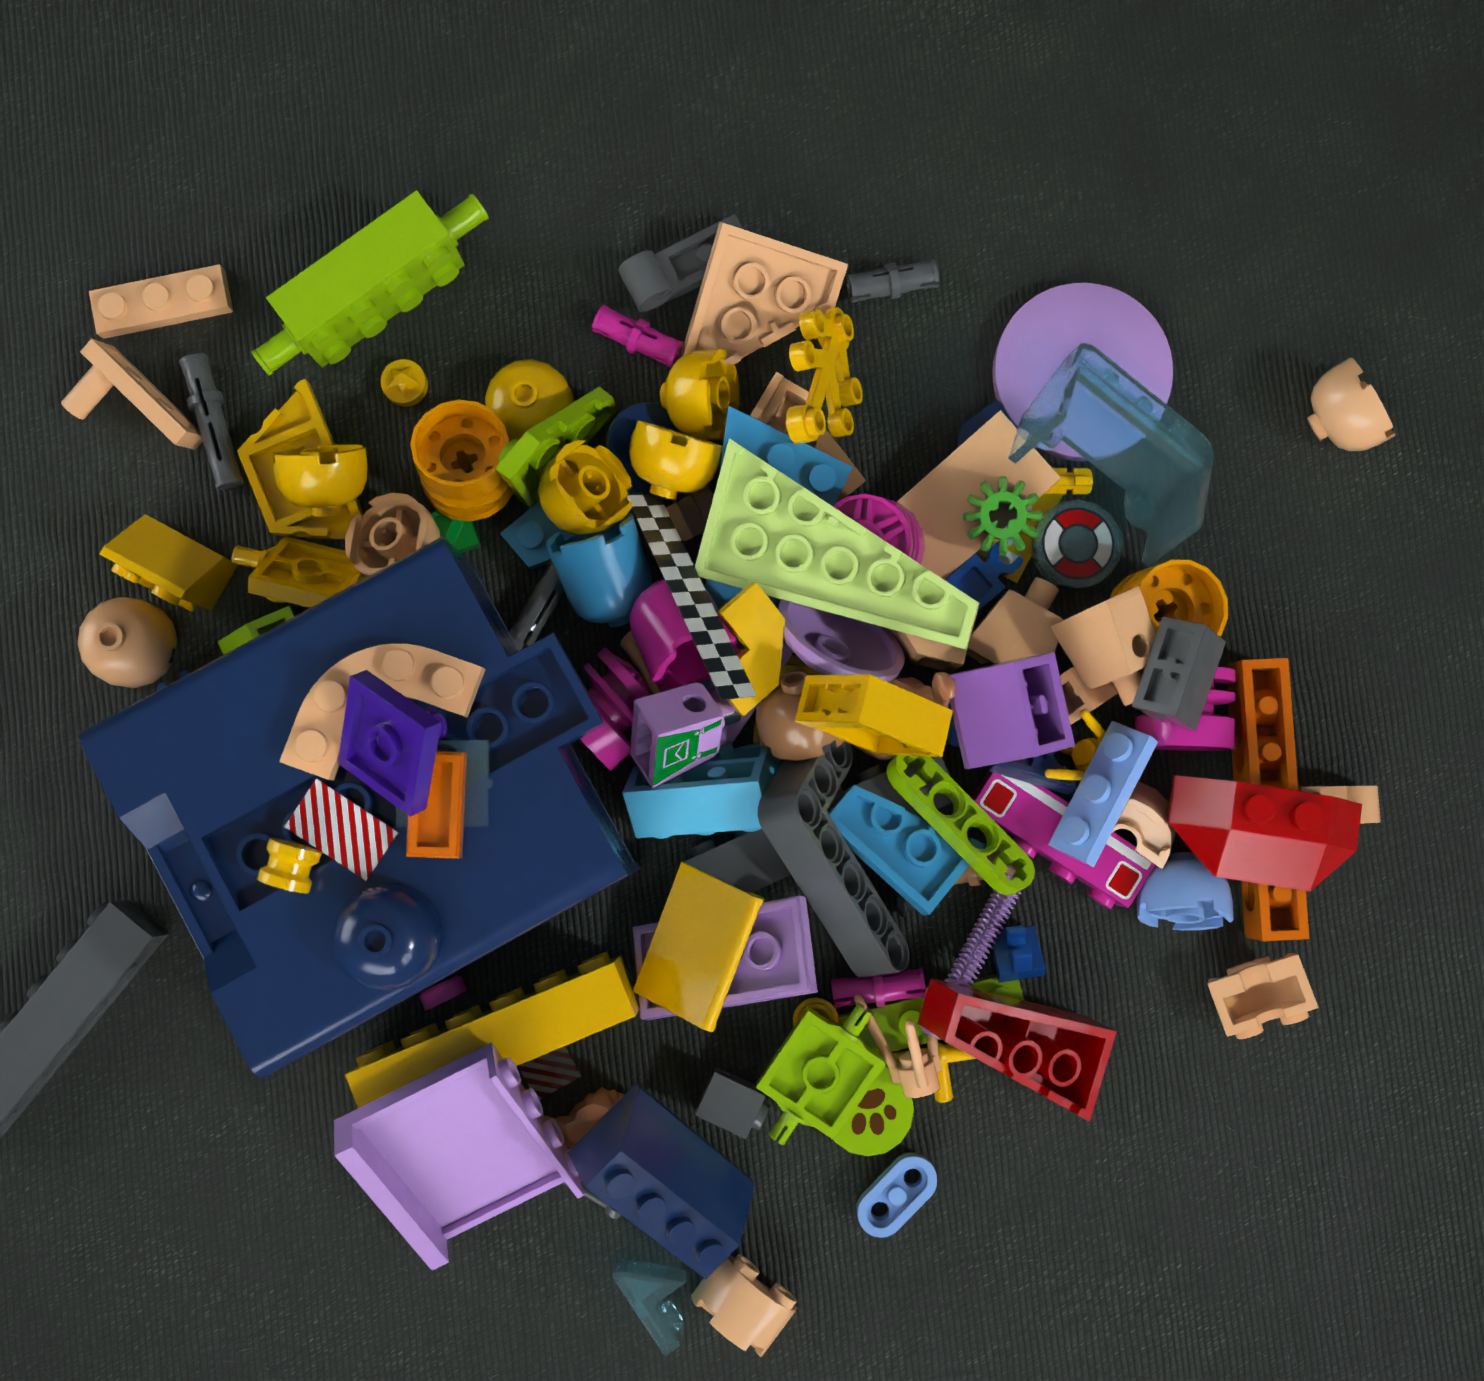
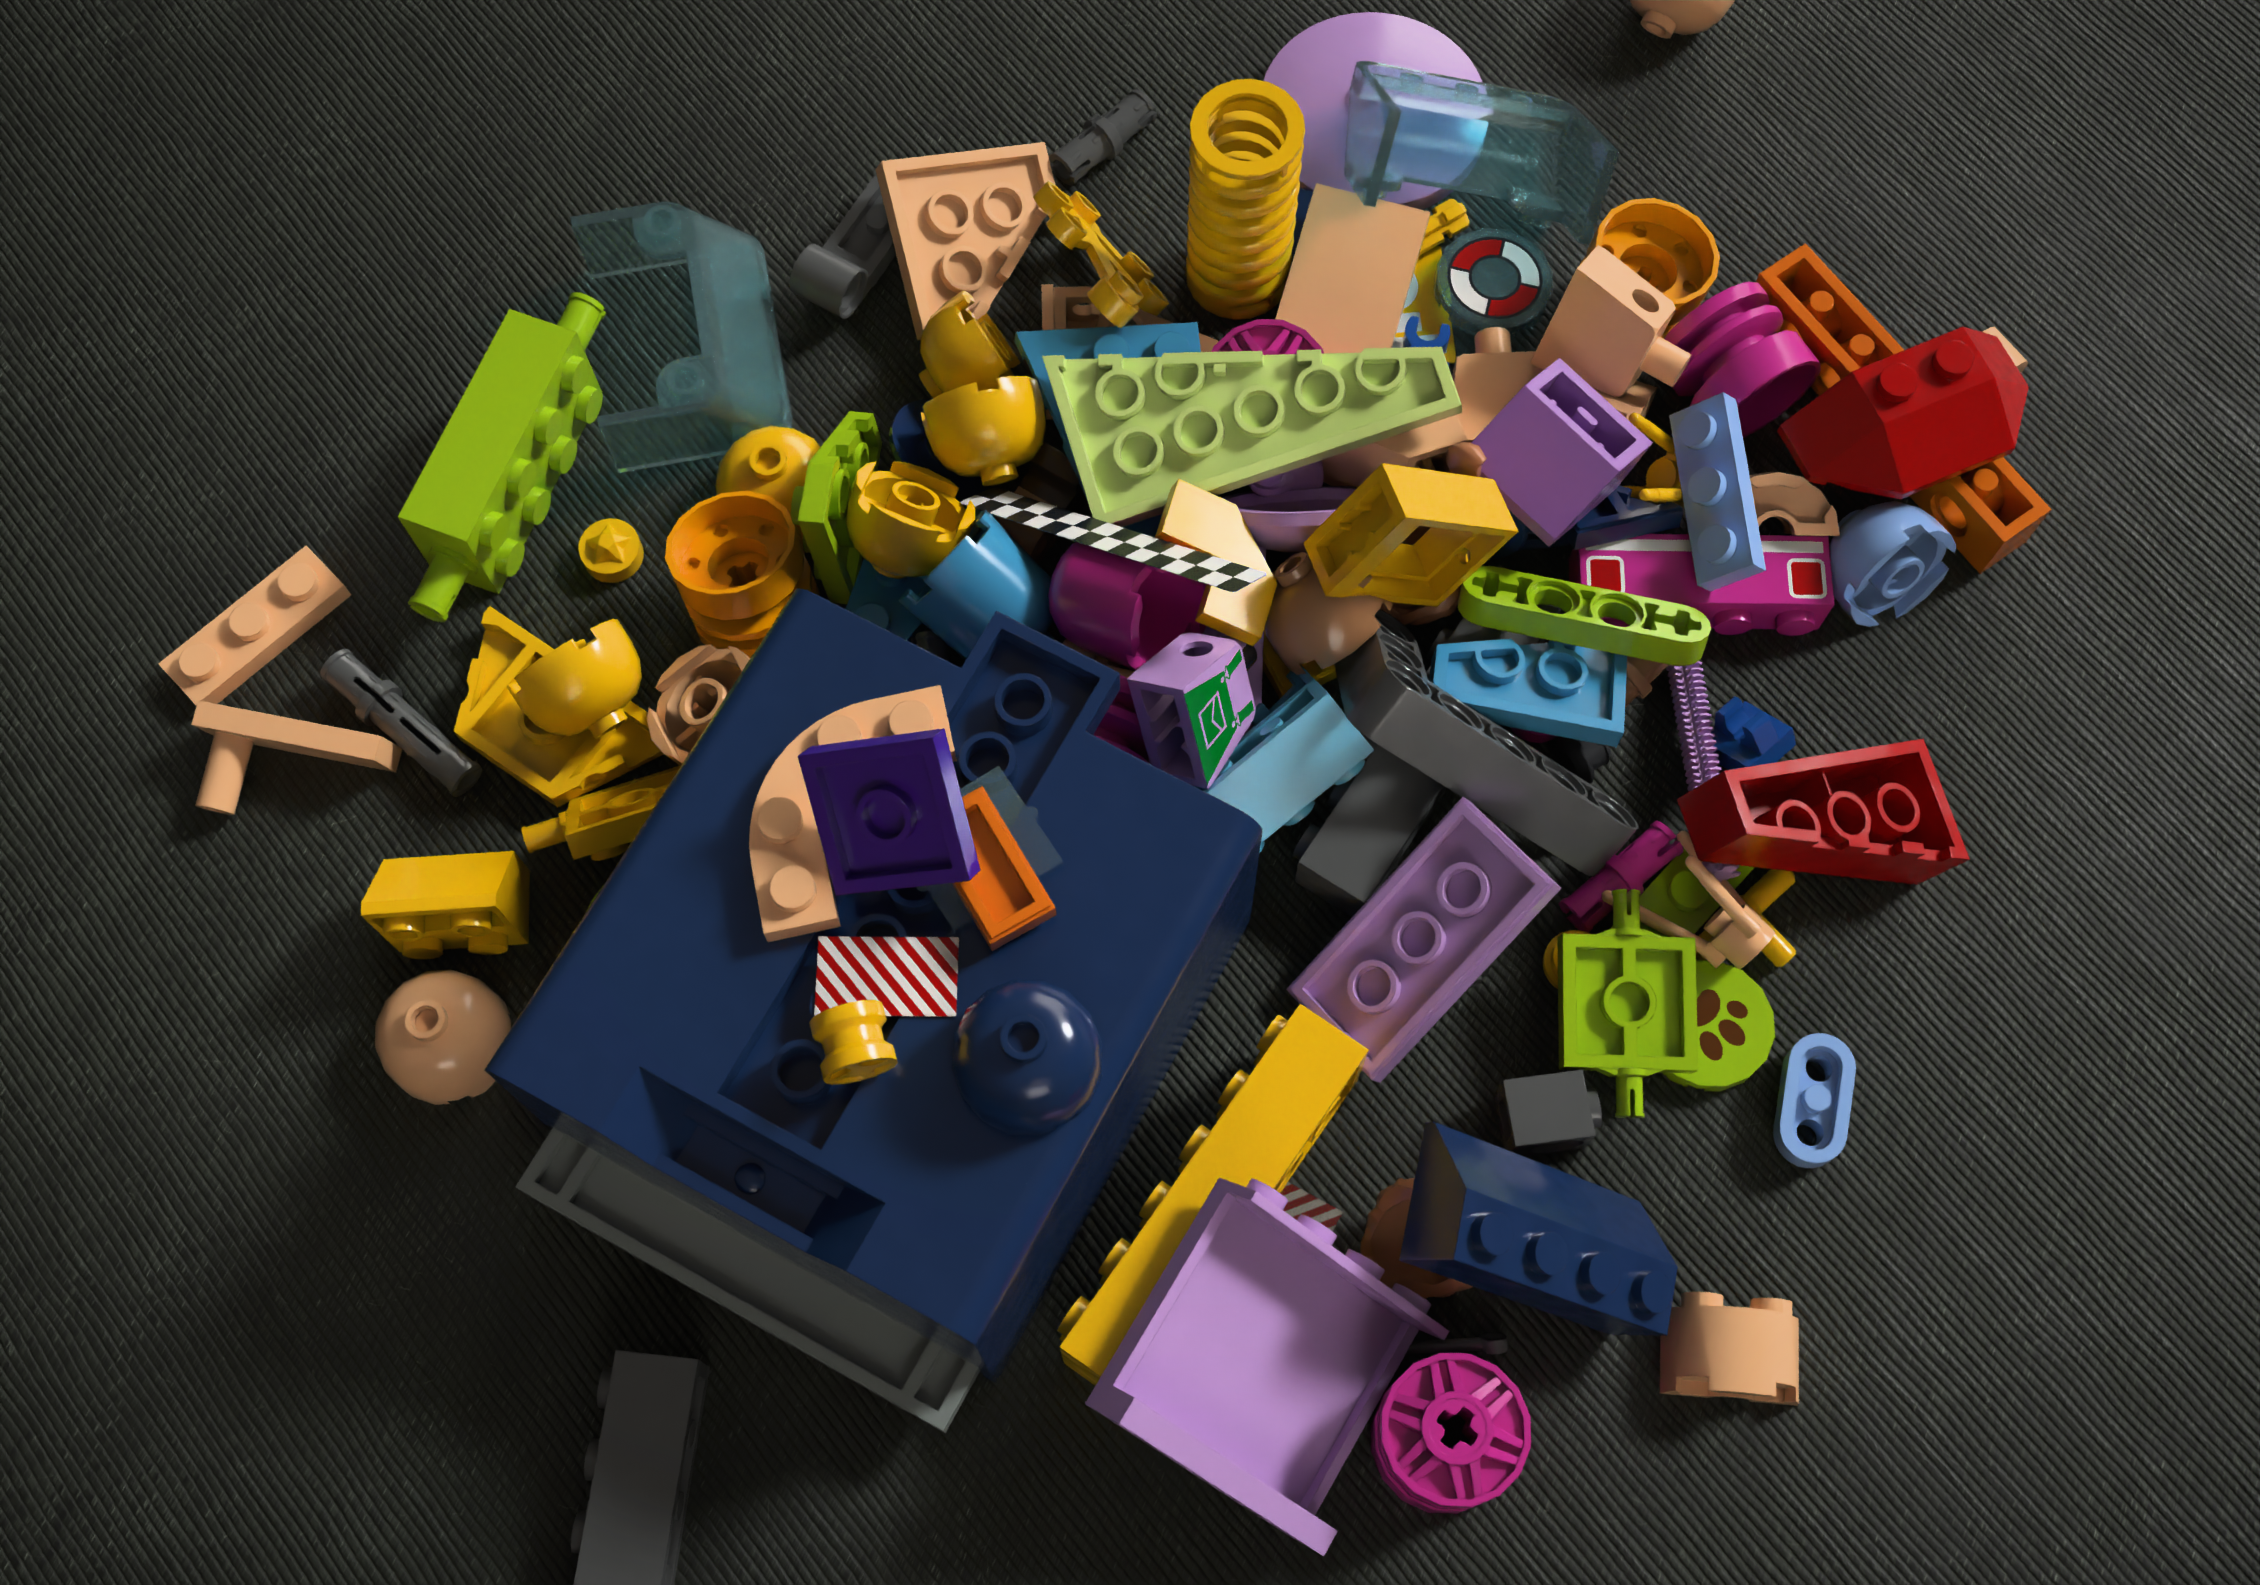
camera: 30 degrees left, 15 degrees down
dark pink tile [418,975,467,1011] -> none
dark pink pin [592,305,684,368] -> none
clear light blue slope [612,1258,687,1356] -> none
yellow piece [633,862,764,1032] -> none
bright green gear [963,476,1043,556] -> none
dark grey hinge [1132,617,1226,731] -> none
light nougat cylinder [1207,953,1319,1039] -> none
none -> clear light blue windscreen [570,202,792,473]
none -> yellow piece [1186,79,1305,320]
none -> dark pink wheel [1371,1353,1531,1514]

